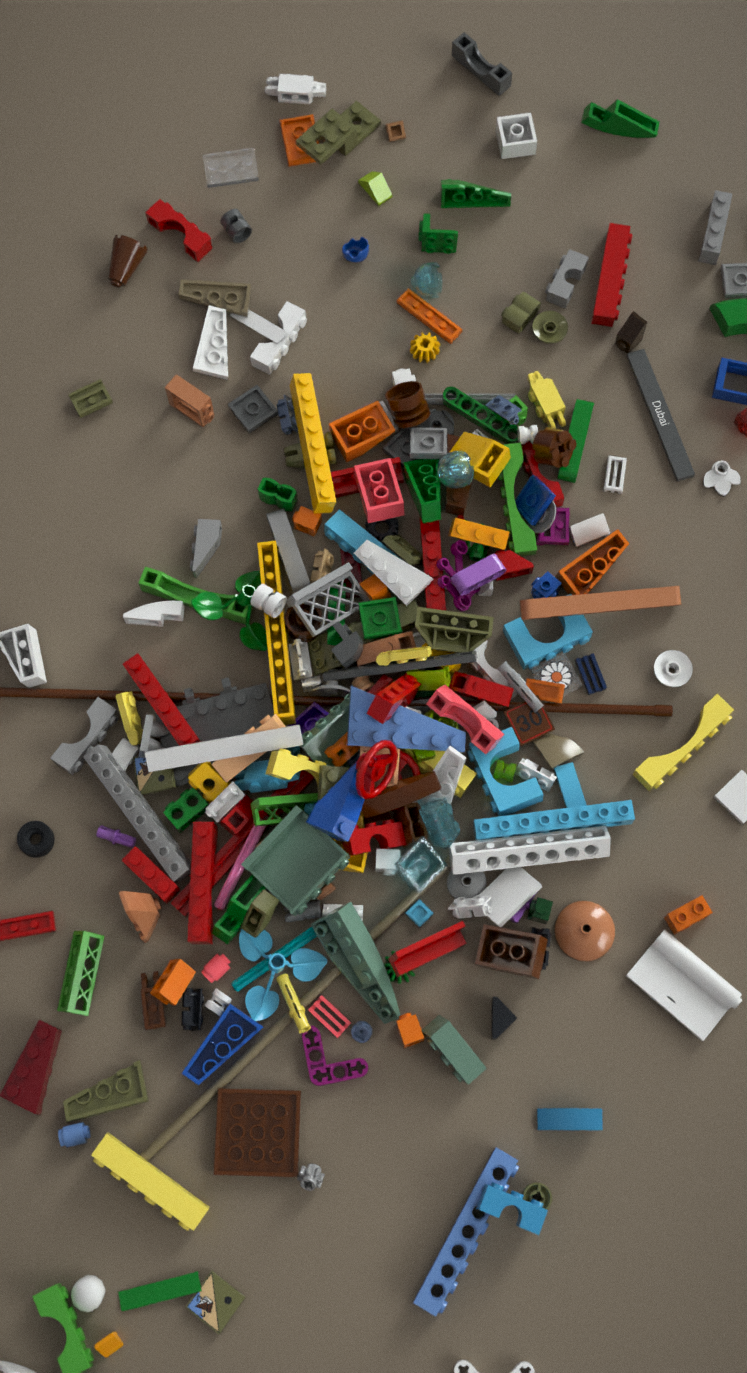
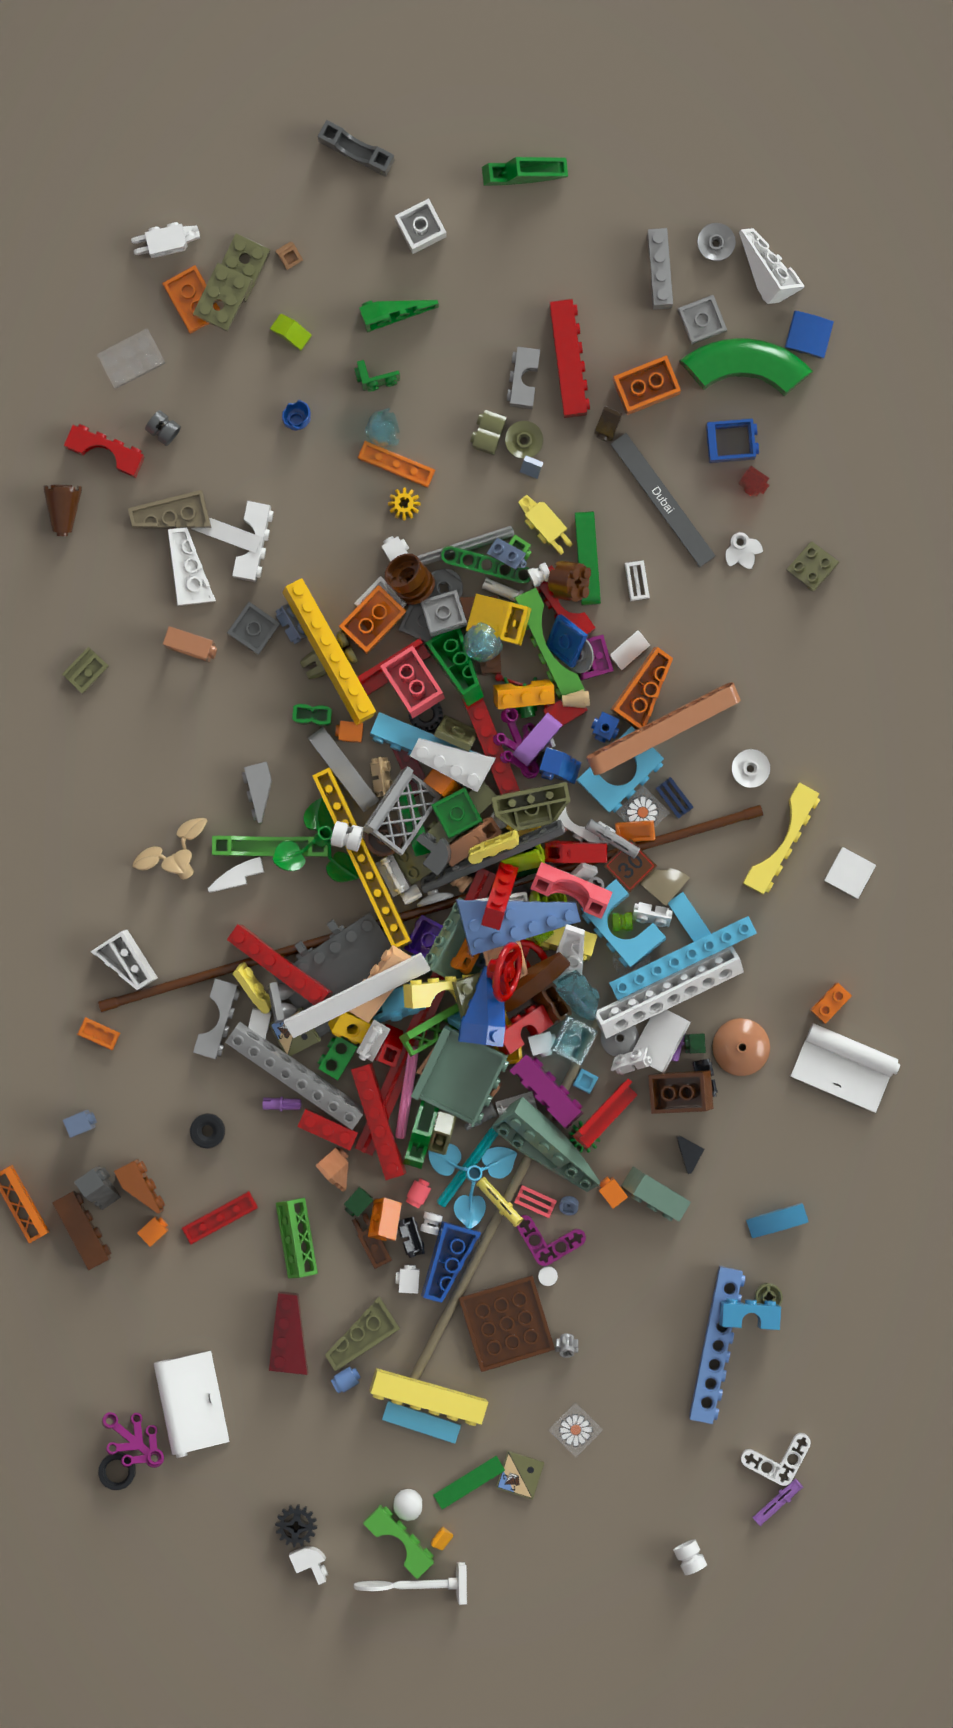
camera: 20 degrees left, 15 degrees up
none -> tan plant [132,818,207,880]
none -> dark green brick [344,1186,374,1217]
none -> medium azure tile [382,1401,461,1444]
none -> white brick [396,1265,420,1294]
none -> magenta wedge [509,1055,584,1129]
none -> sand blue tile [520,456,543,479]
none -> white tile [538,1266,558,1286]
none -> blue wedge [539,747,582,784]
none -> clear tile [549,1402,603,1457]
none -> tan cone [562,690,590,708]
none -> orange brick [613,355,681,415]

